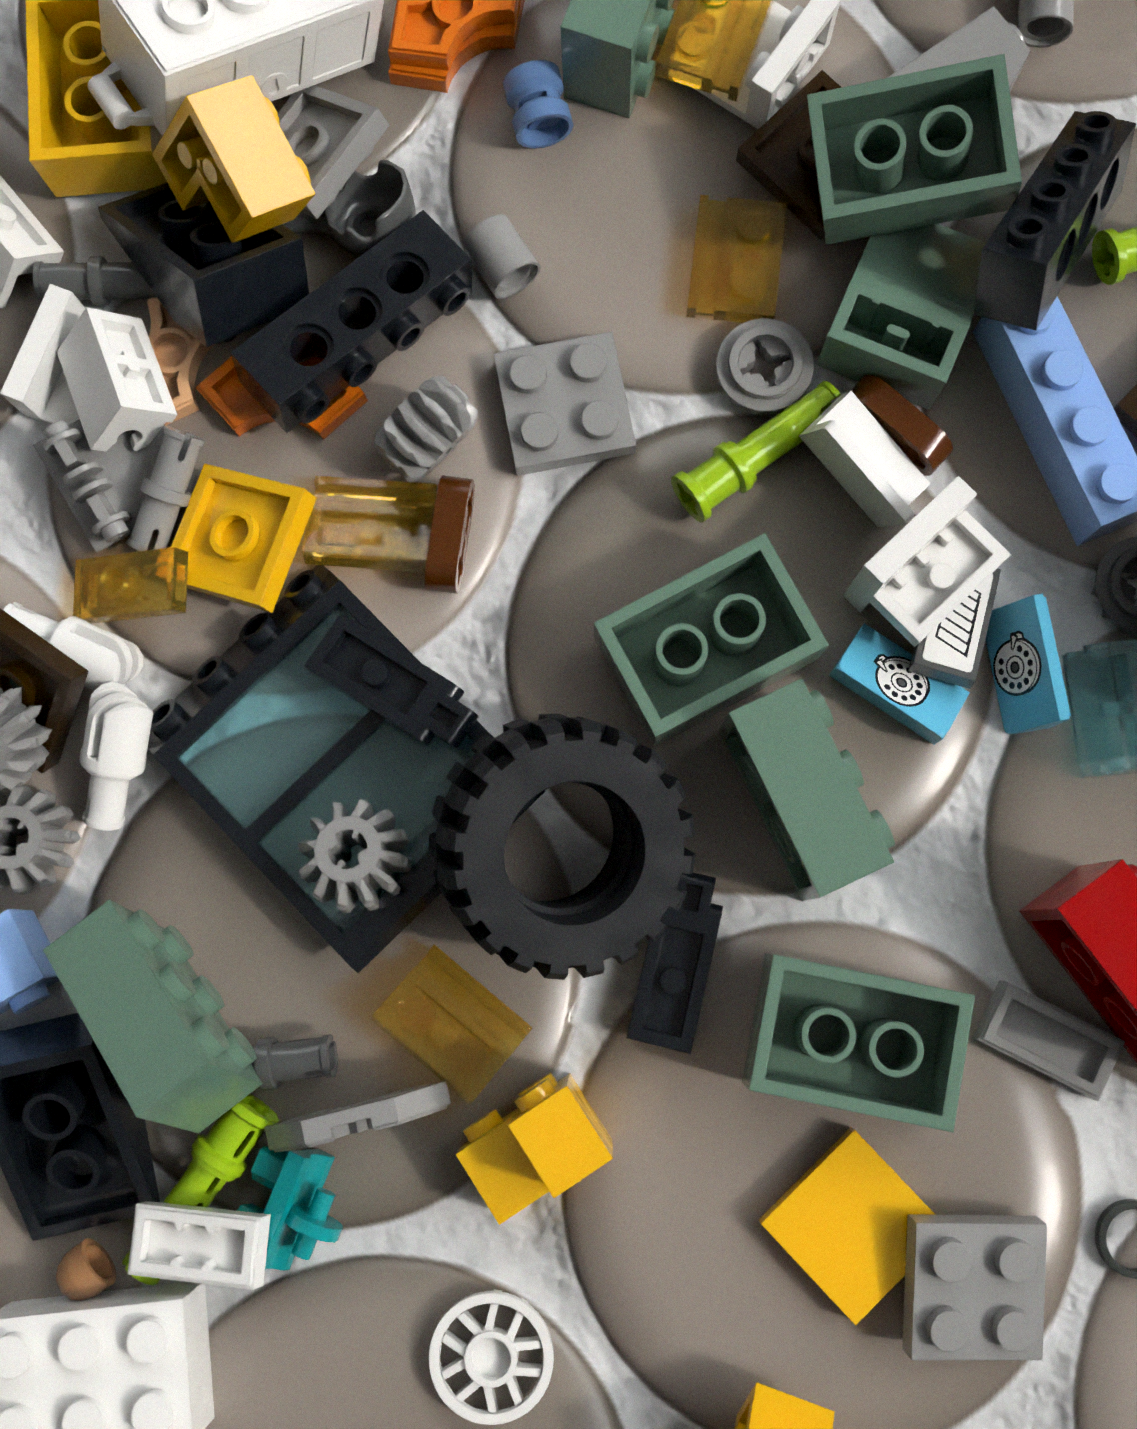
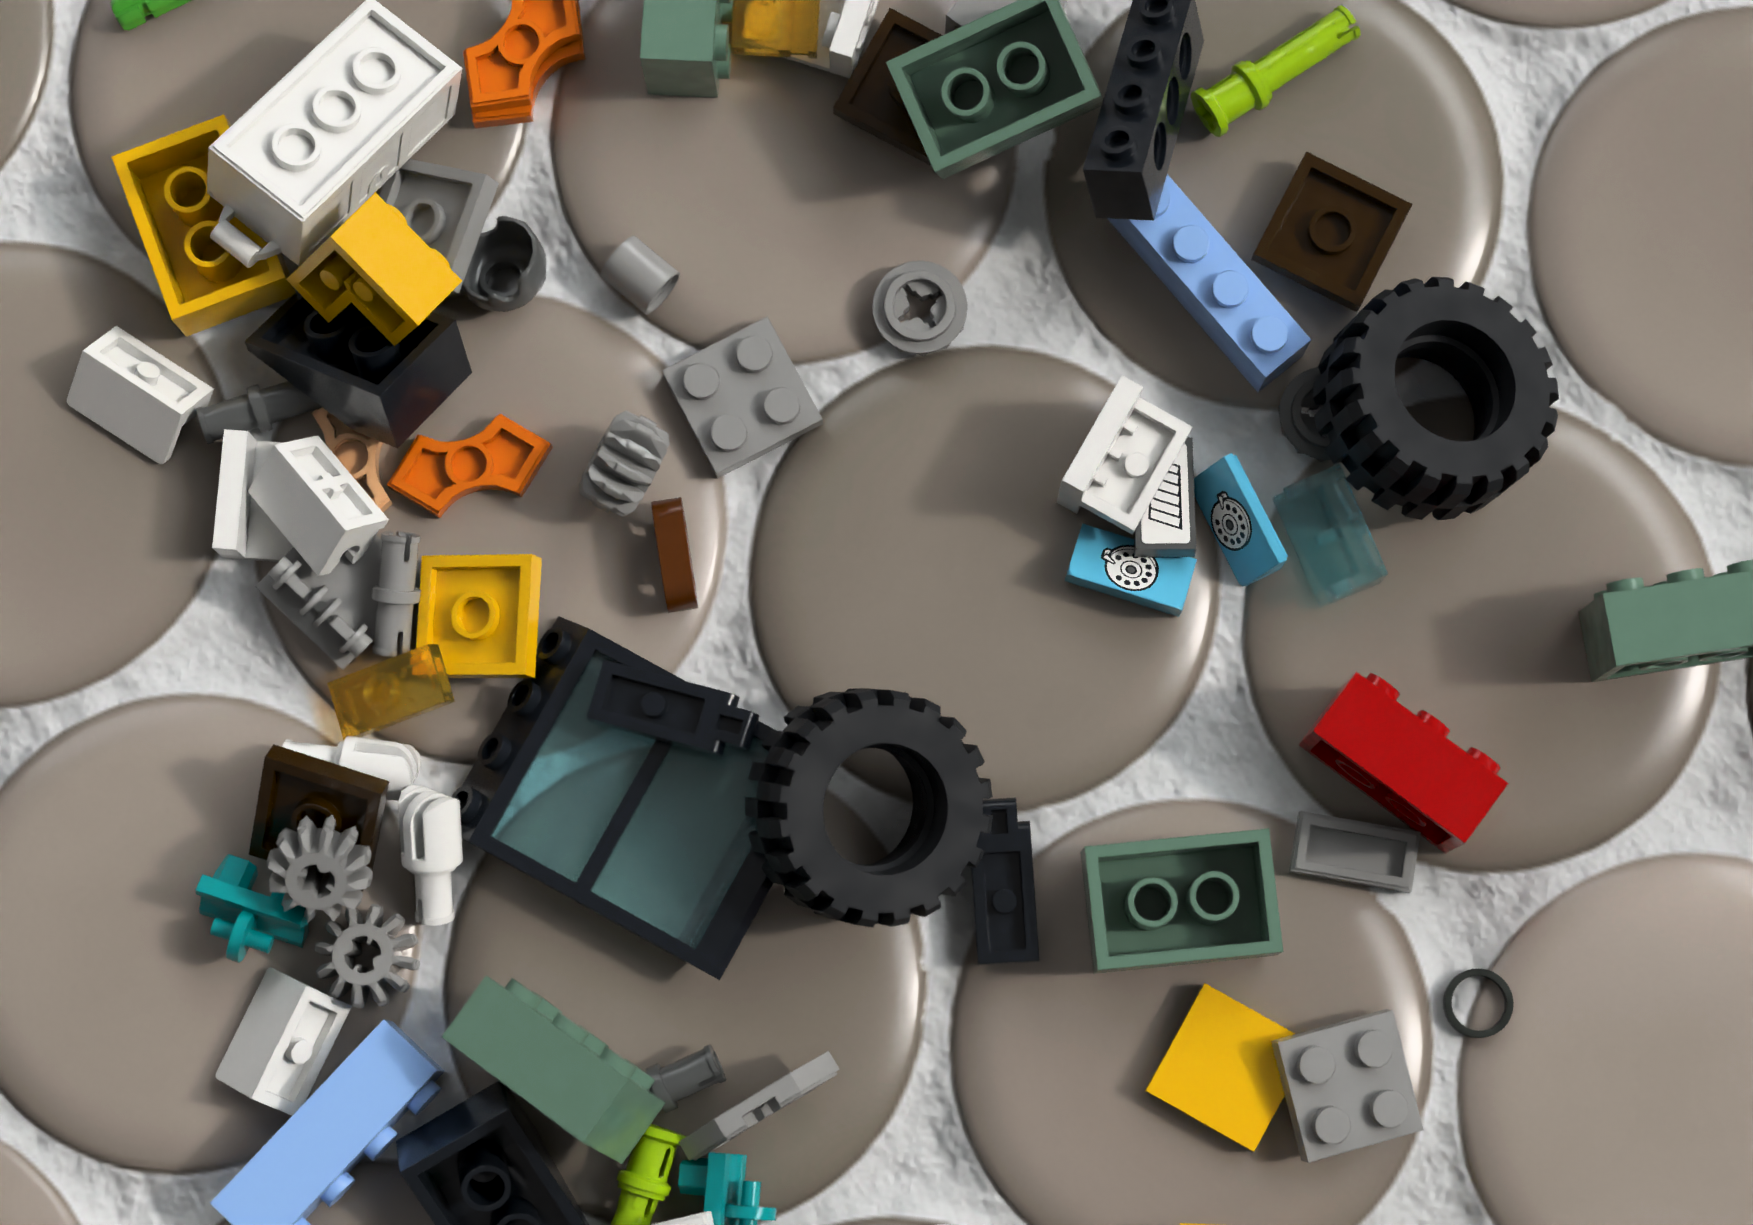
camera: 25 degrees left, 0 degrees up
black brick [230,210,472,433] -> none
light grey gear [297,799,412,913] -> none
clear yellow plate [302,476,438,573] -> none
clear yellow plate [371,944,532,1105] -> none
yellow brick [455,1072,613,1225] -> none
medium blue wheel [503,60,574,149] -> none
sand green brick [594,533,829,747] -> none
lime pin [671,381,841,523] -> none
clear yellow plate [686,194,787,323] -> none
sand green brick [719,678,895,901] -> none
white panel [799,391,930,527] -> none
sand green slope [816,224,986,410] -> none
reddish brown beam [850,375,953,476] -> none

